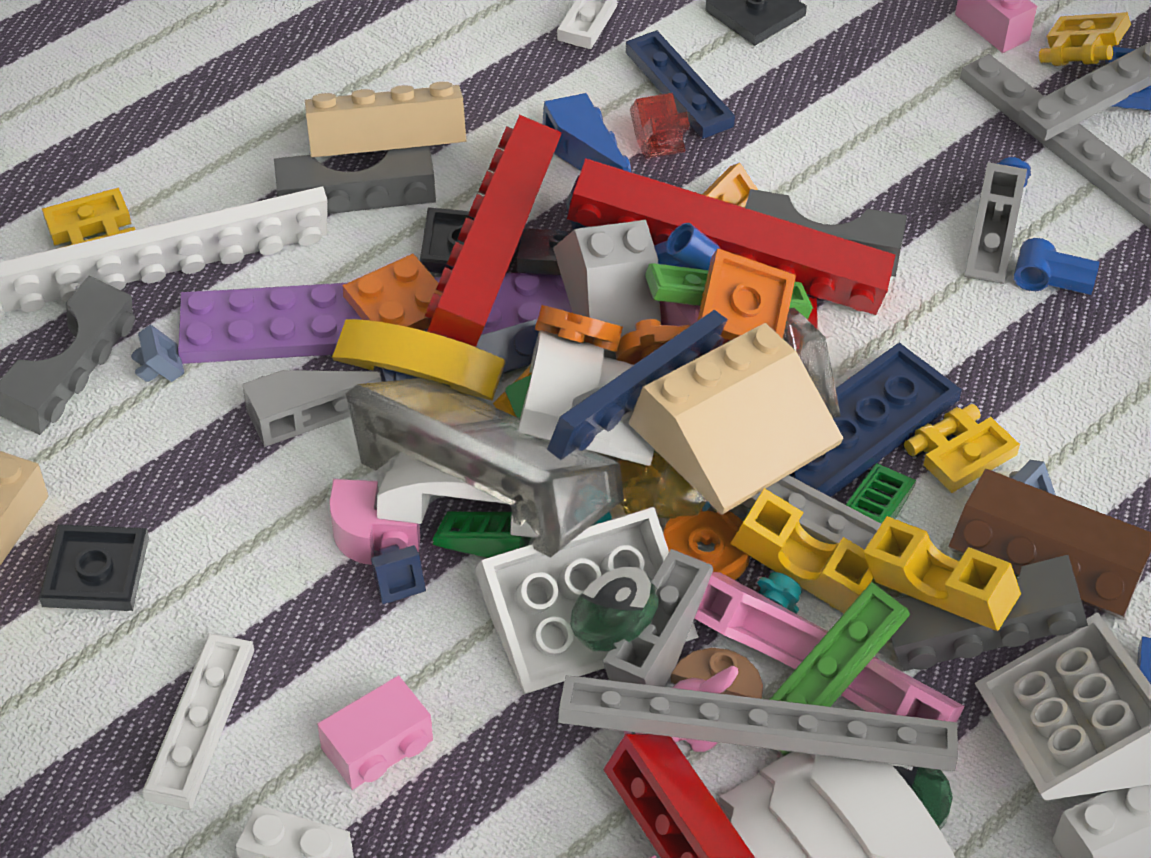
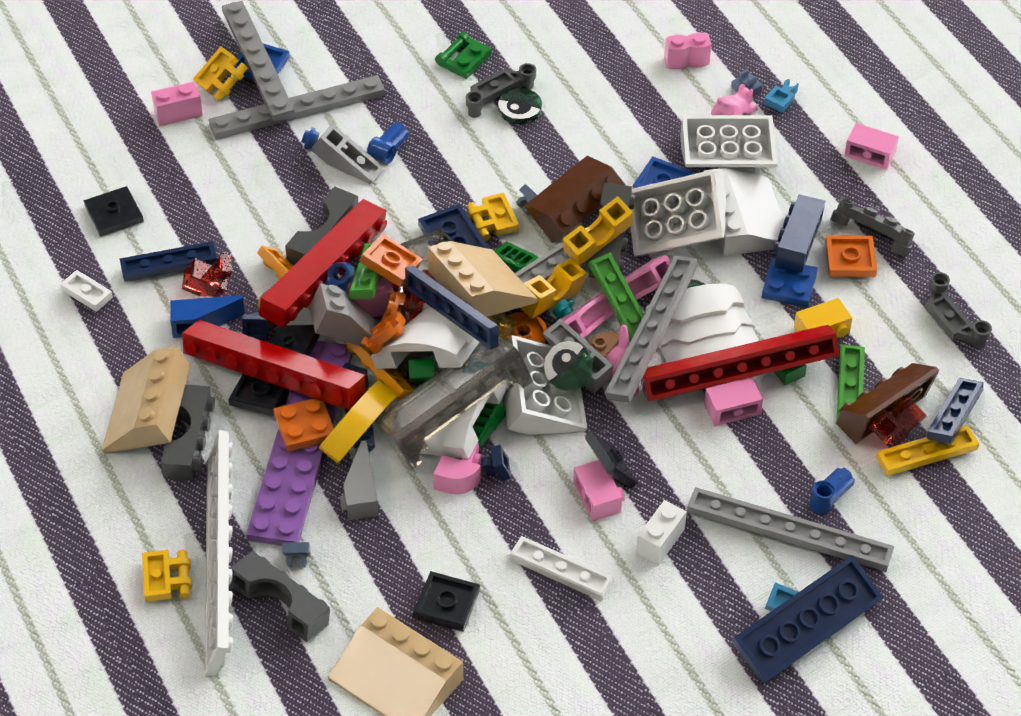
camera: 75 degrees left, 0 degrees up
none -> black plate [585,431,638,488]

